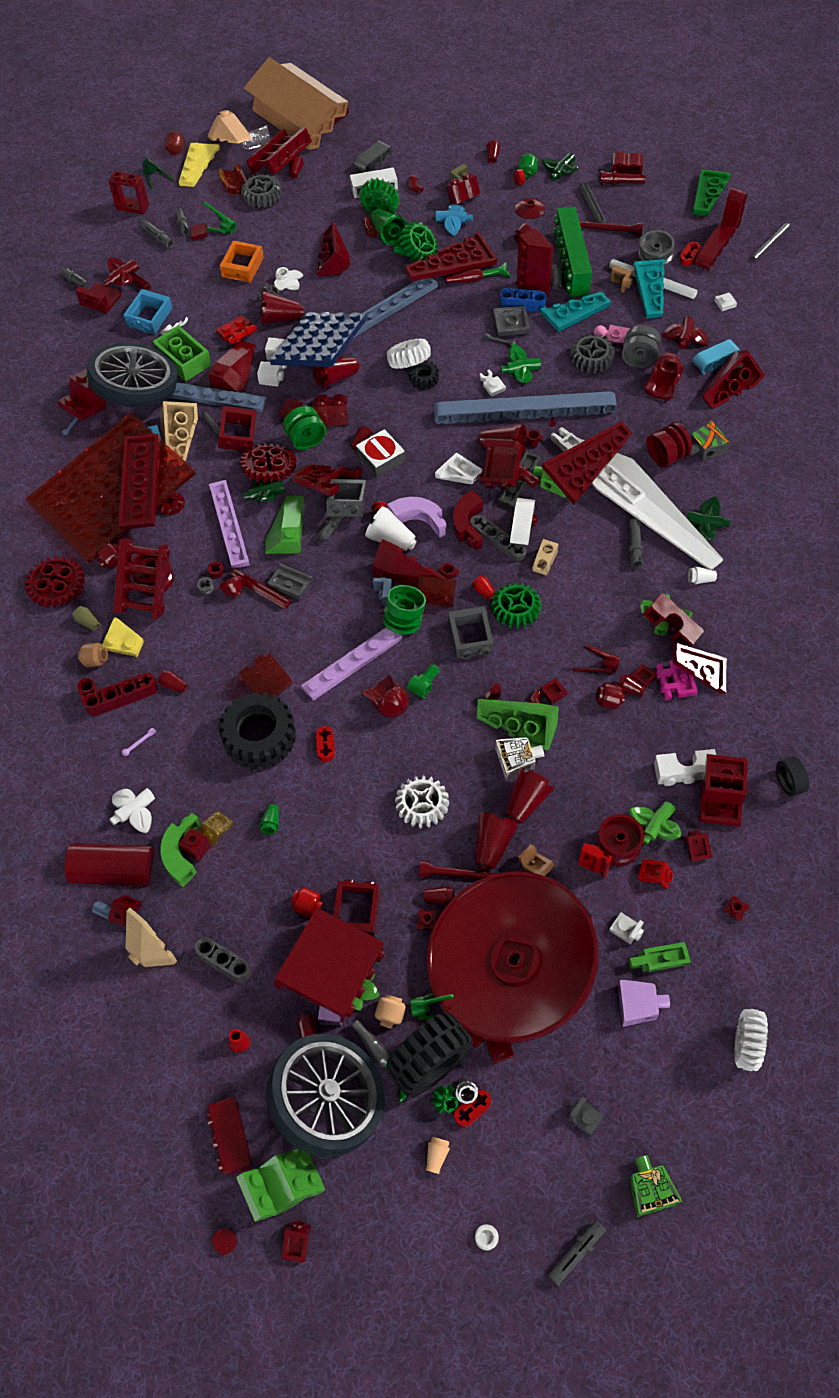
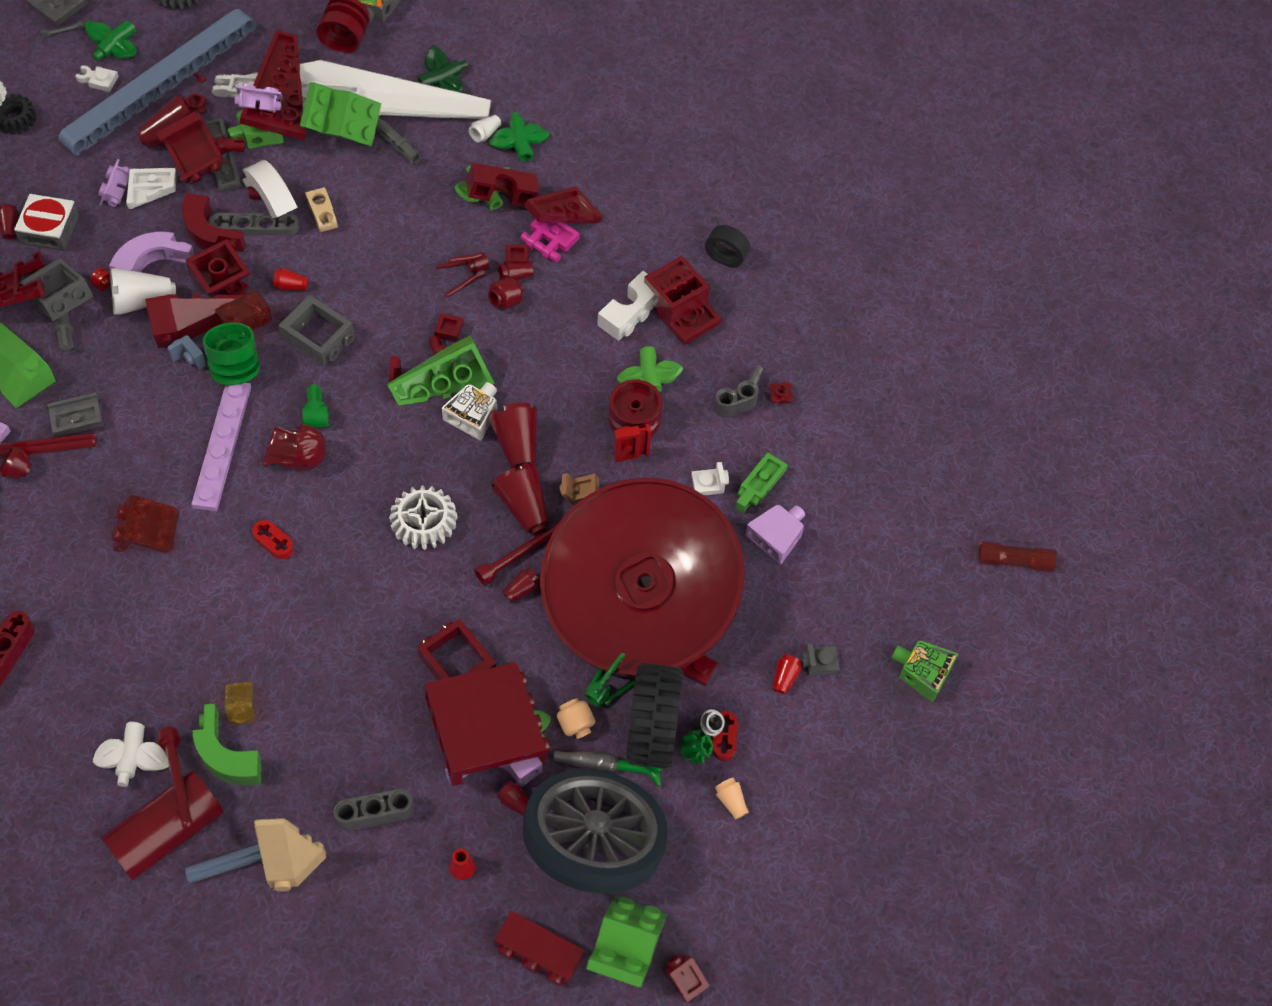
camera: 50 degrees left, 0 degrees up
dark red bracket [108,894,142,926] -> none
lavender hinge [122,728,156,756] -> none
dark red cone [158,670,188,693] -> none
dark red brick [179,828,211,862] -> none
black tyre [219,692,296,770] -> none
green cone [259,804,279,835] -> none
red head [291,887,323,918] -> none
dark red plate [417,909,438,931] -> none
white tile [475,1224,499,1251] -> none
green gear [491,582,541,629] -> none
dark grey pin [548,1220,606,1287] -> none
red bracket [638,859,673,889] -> none
dark red bracket [682,830,712,861] -> none
white gear [734,1009,768,1071] -> none
none -> lavender hinge [98,159,130,207]
none -> dark red piece [157,727,193,829]
none -> dark red slope [185,239,250,296]
none -> lavender hinge [235,84,283,112]
none -> bright green bracket [300,82,382,146]
none -> green plant [488,112,549,162]
none -> flat silver beam [714,365,763,418]
none -> red cone [772,654,802,695]
none -> clear red axle [978,541,1057,572]

